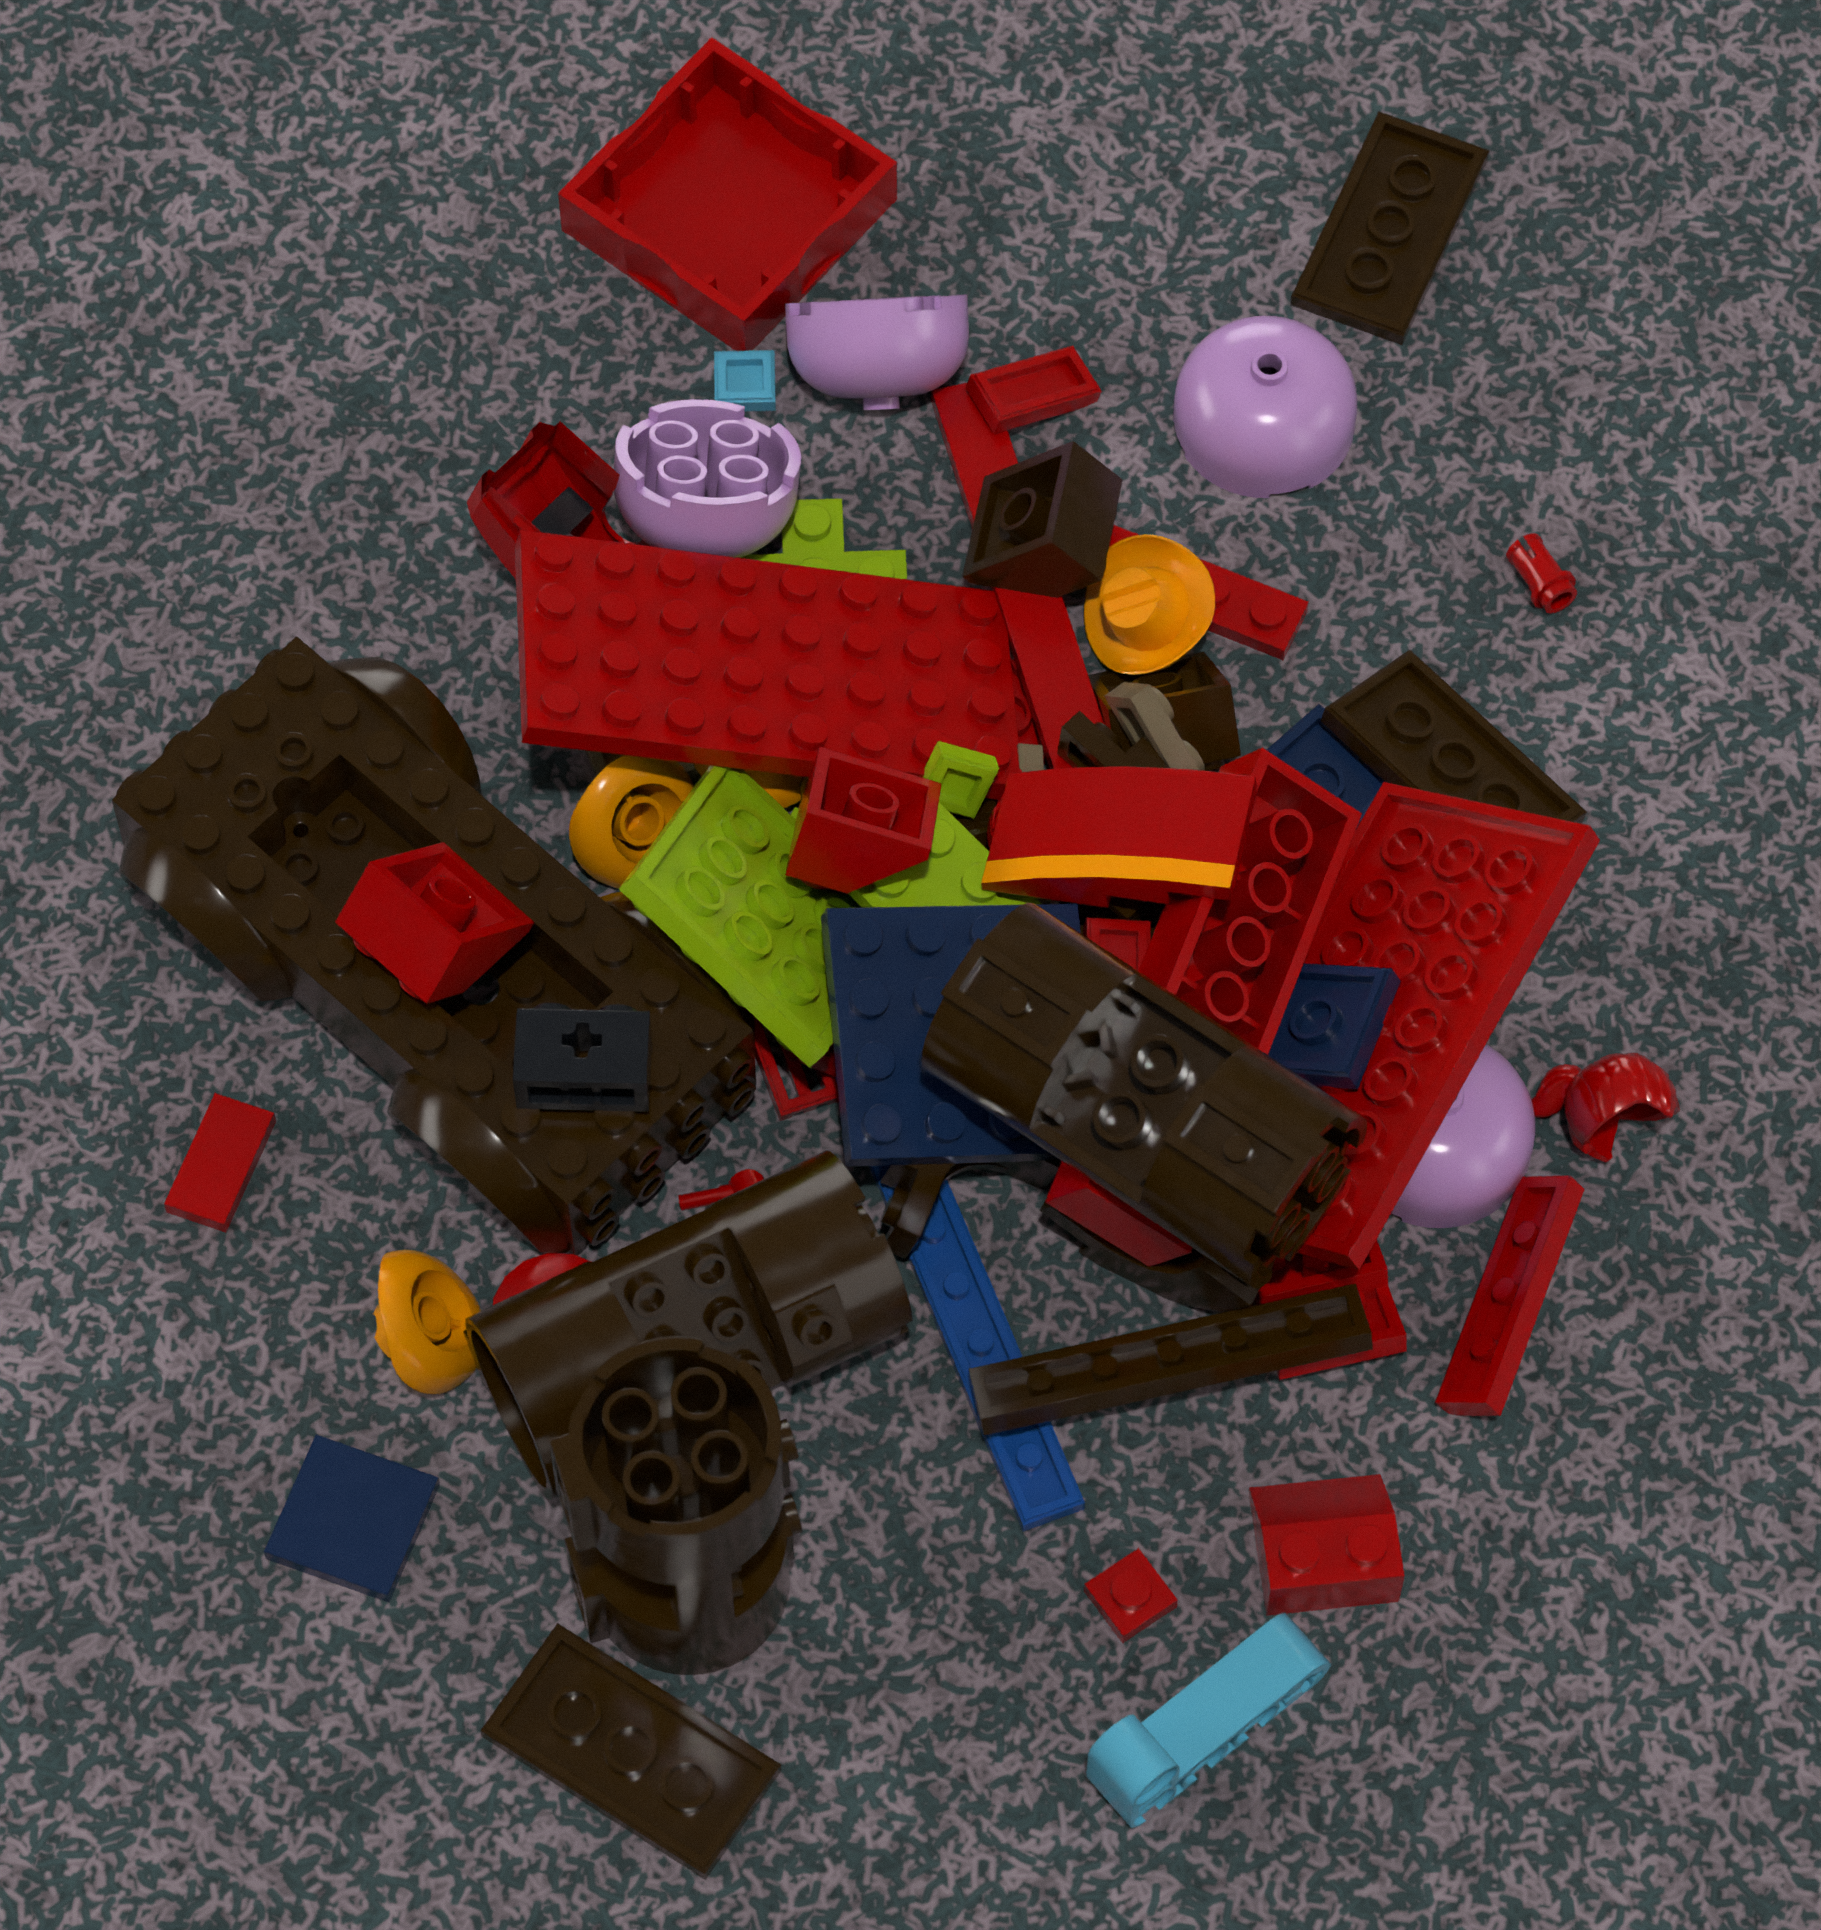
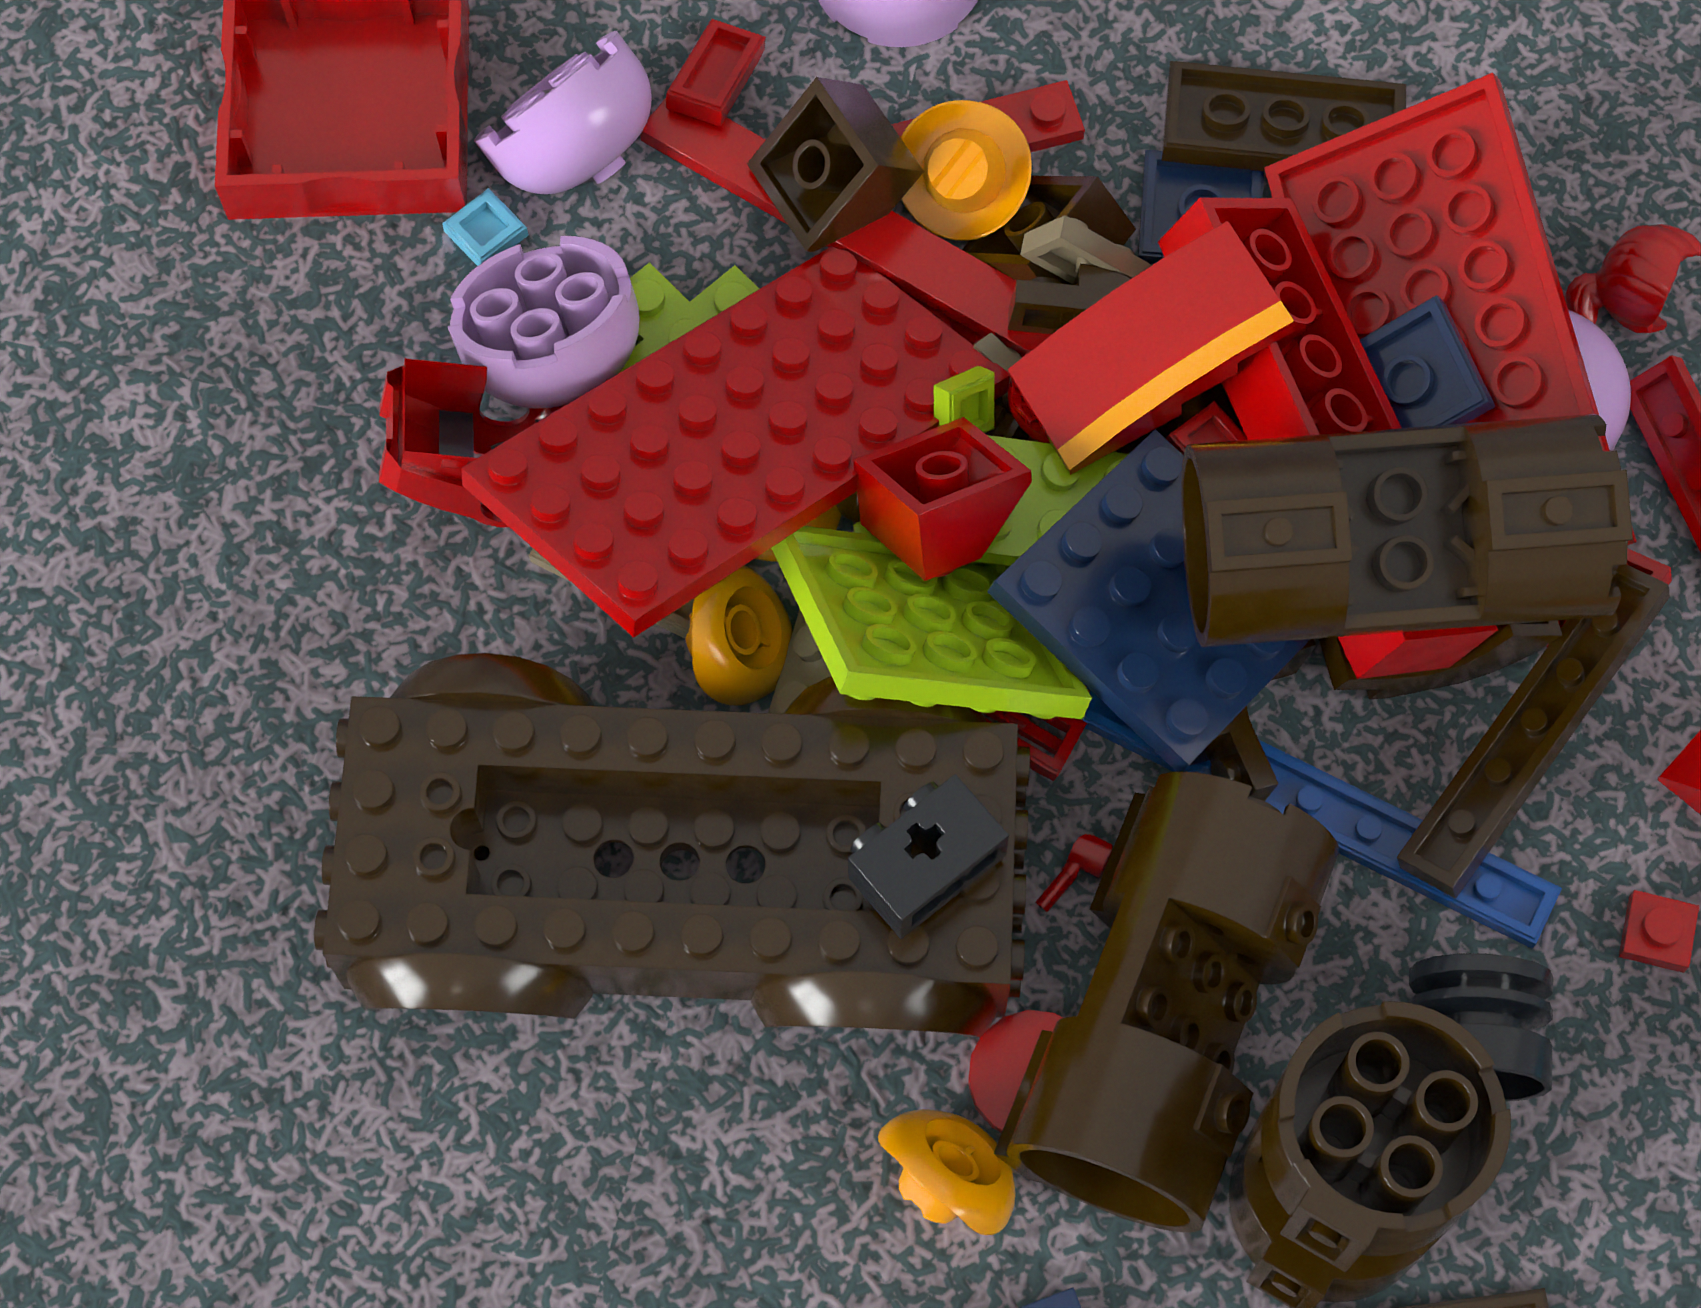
camera: 40 degrees left, 5 degrees up
red tile [164,1093,276,1233] -> none
red slope [335,842,535,1004] -> none
none -> black wheel [1408,953,1553,1102]

